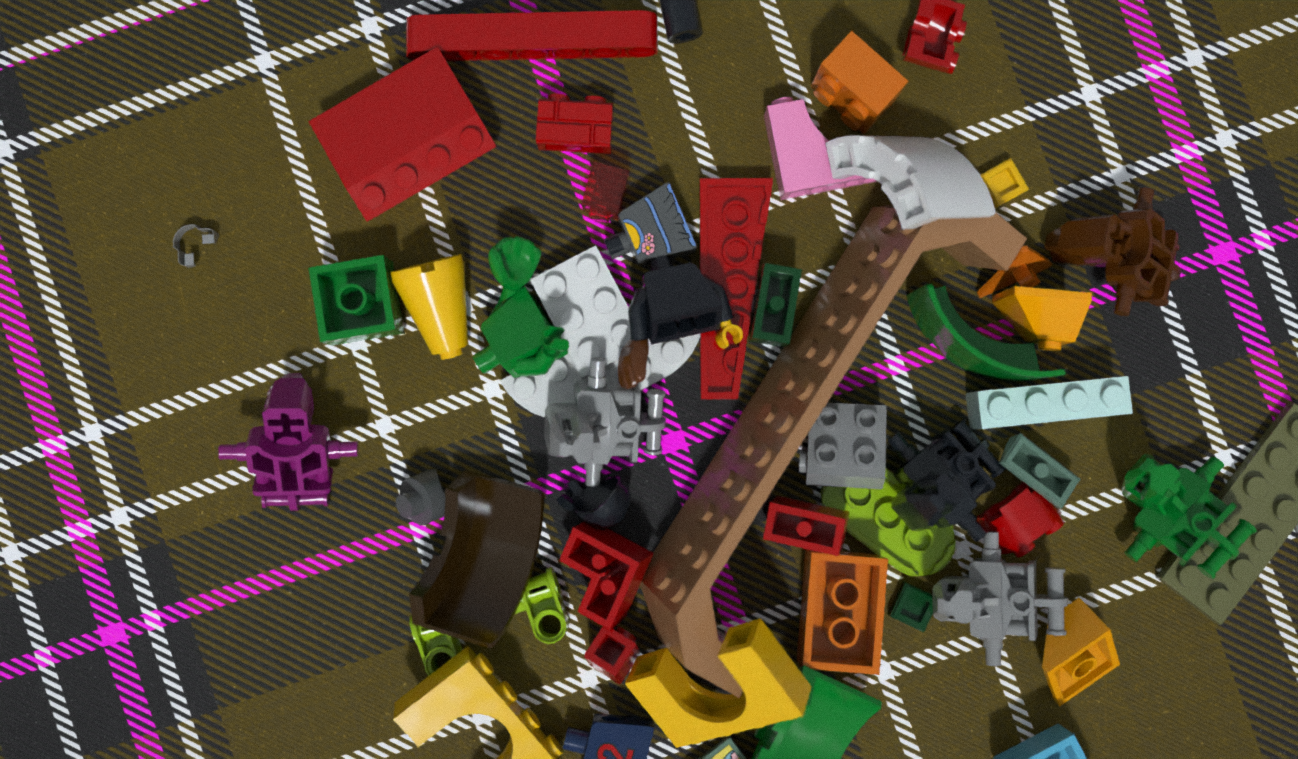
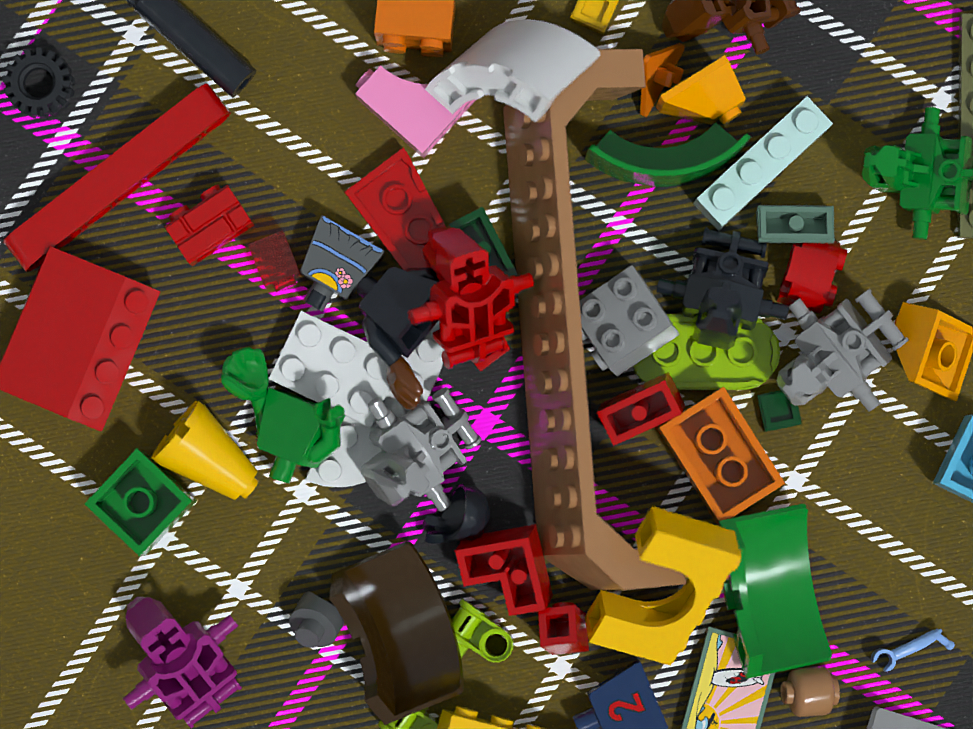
camera: 35 degrees left, 0 degrees up
none -> red piece [408,227,534,369]

